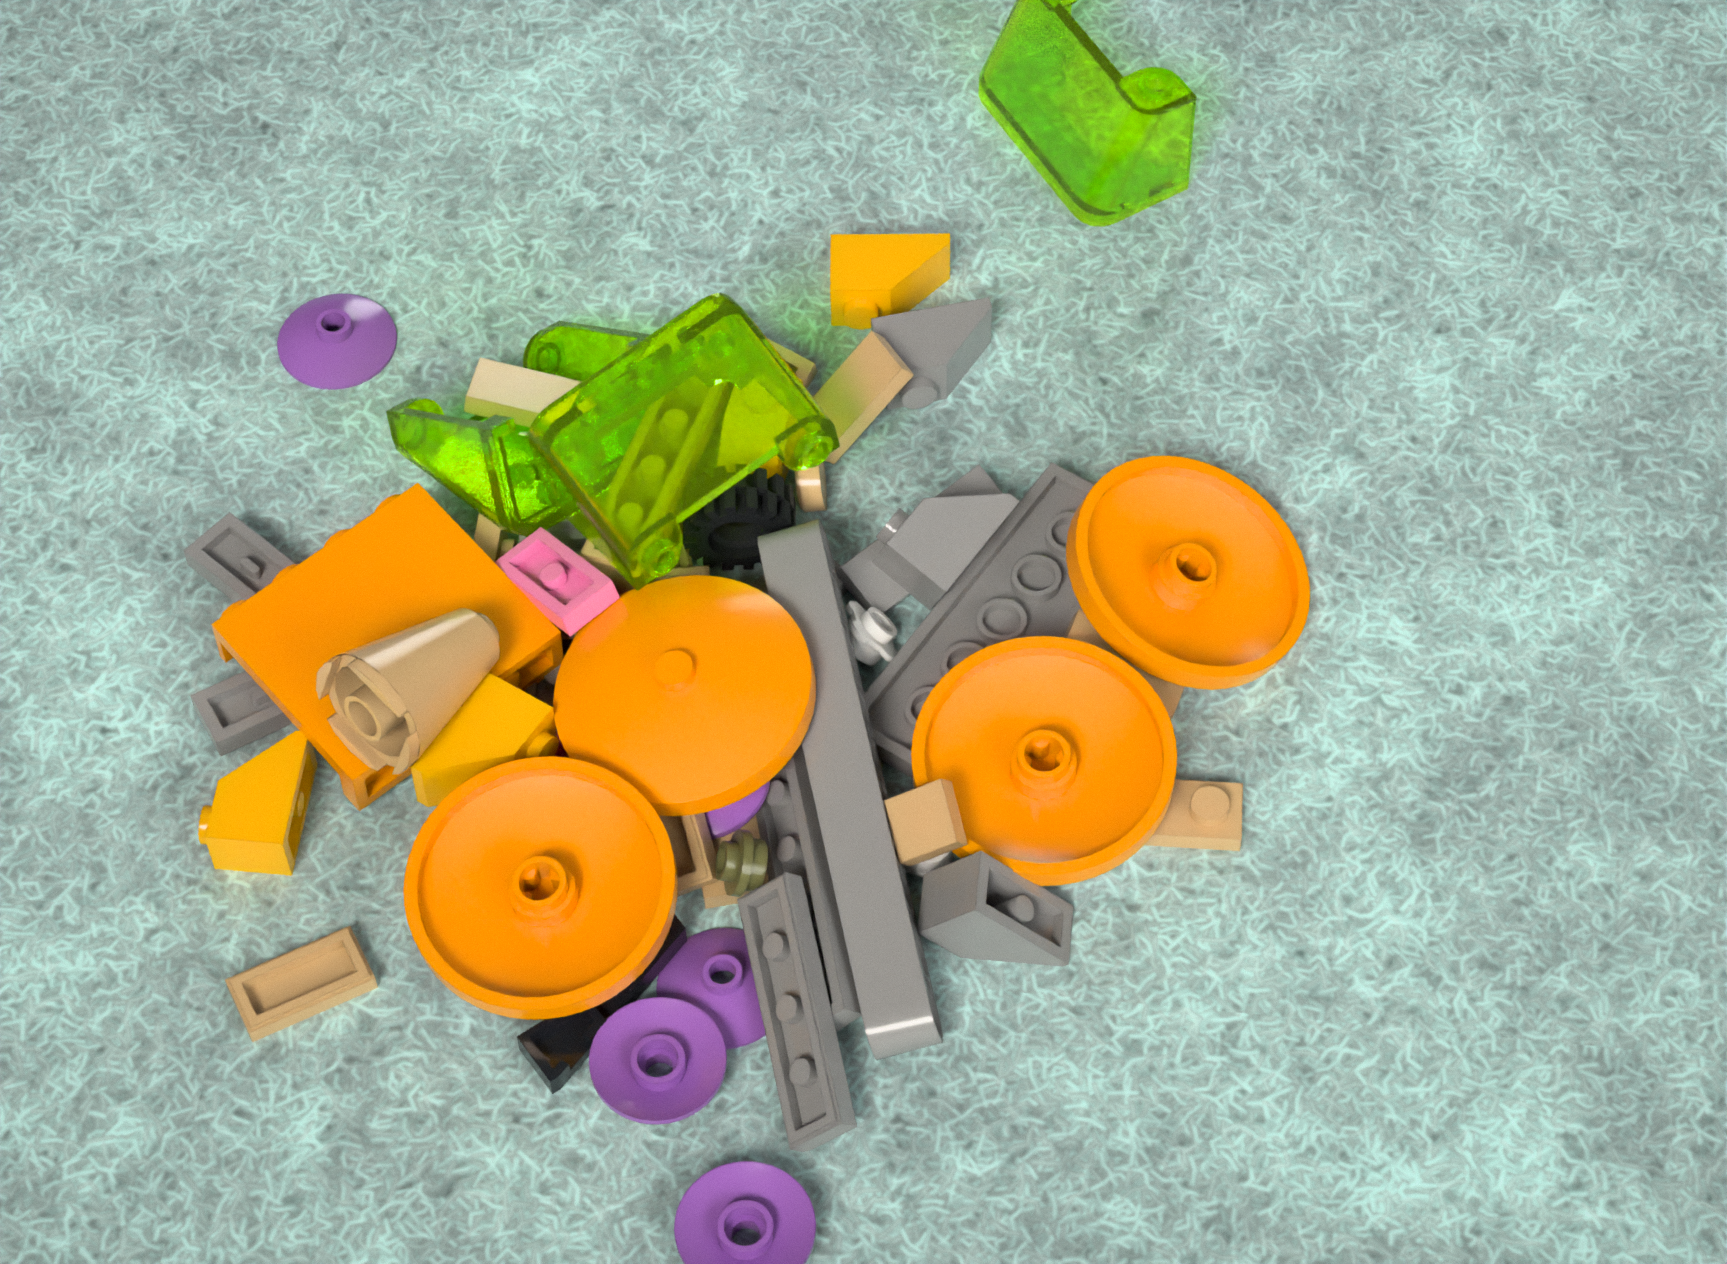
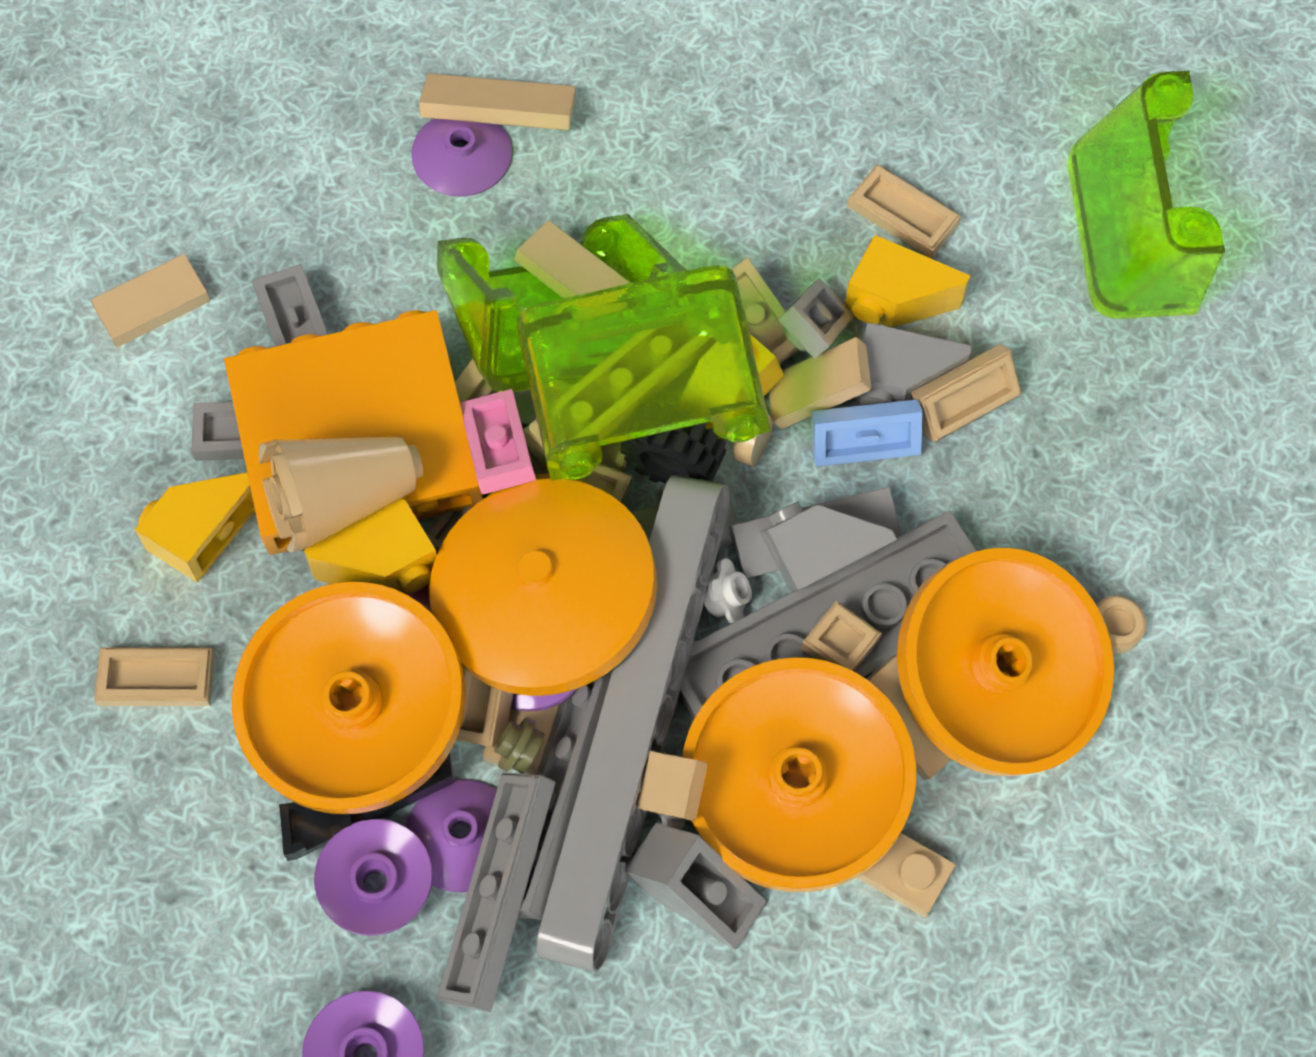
camera: 25 degrees right, 10 degrees up
none -> tan tile [90,254,210,348]
none -> tan tile [419,73,576,130]
none -> light grey plate [778,278,854,359]
none -> tan tile [801,601,882,672]
none -> light blue plate [811,399,922,467]
none -> tan tile [847,164,961,259]
none -> tan tile [911,344,1022,442]
none -> tan tile [1096,596,1146,653]

